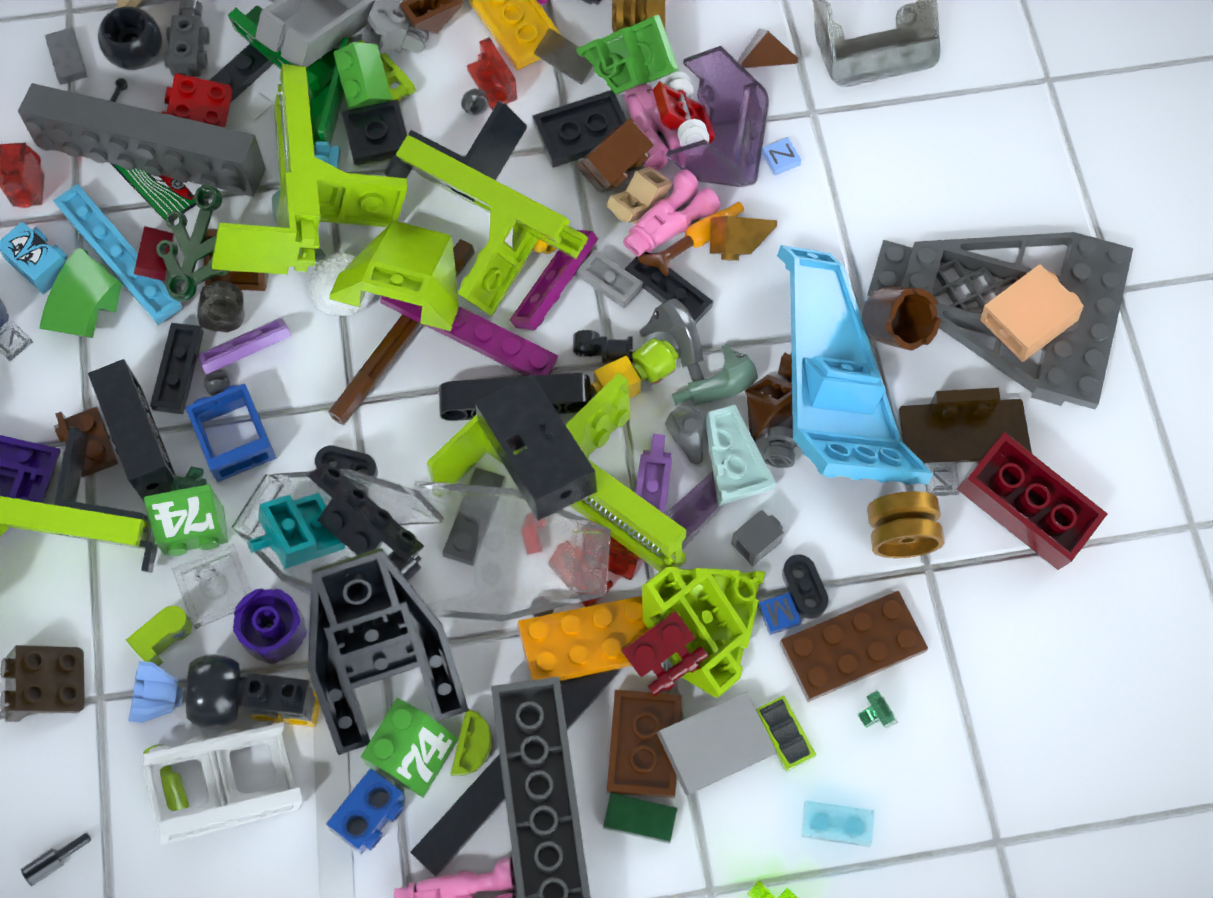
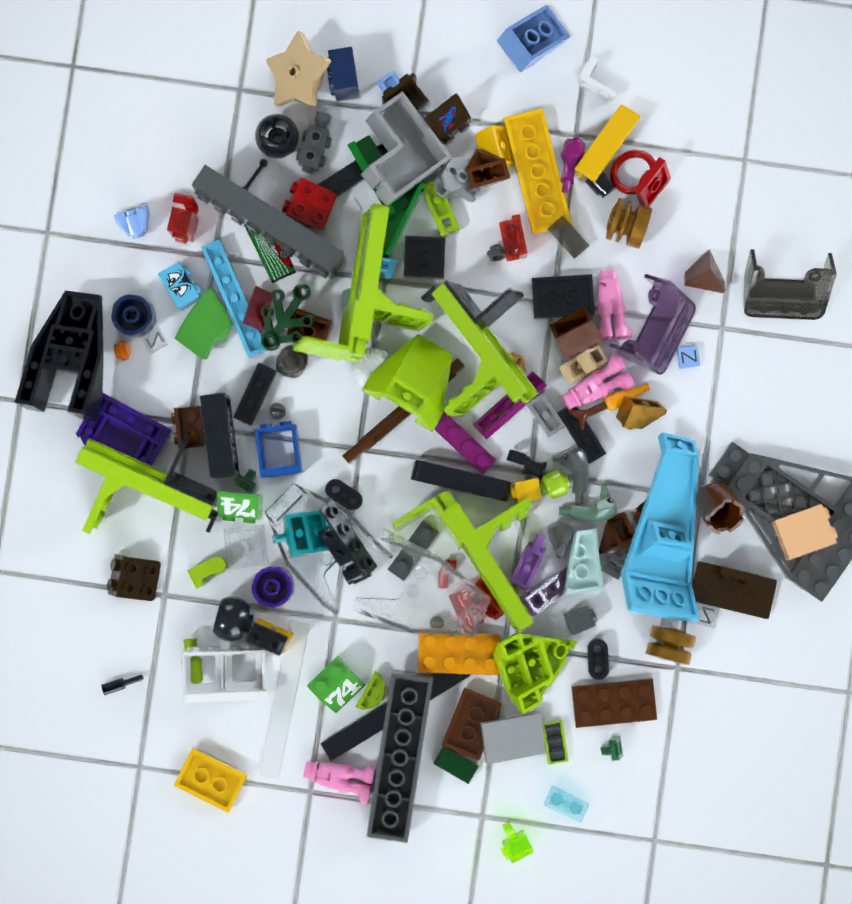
camera: 20 degrees right, 20 degrees up
flat silver tile [45,27,88,85] -> none
light blue brick [128,661,184,723] -> none
medium lavender tile [198,318,292,375] -> none
black wedge [308,548,469,755] -> none
blue brick [326,768,405,855] -> none
bright green brick [333,42,392,109] -> none
black brick [474,374,597,521] -> none
bright green slope [576,15,679,94] -> none
dark red plate [621,610,709,696] -> none
plate [653,71,715,153] -> none
blue tile [758,592,801,635] -> none
dark red brick [957,432,1108,570] -> none

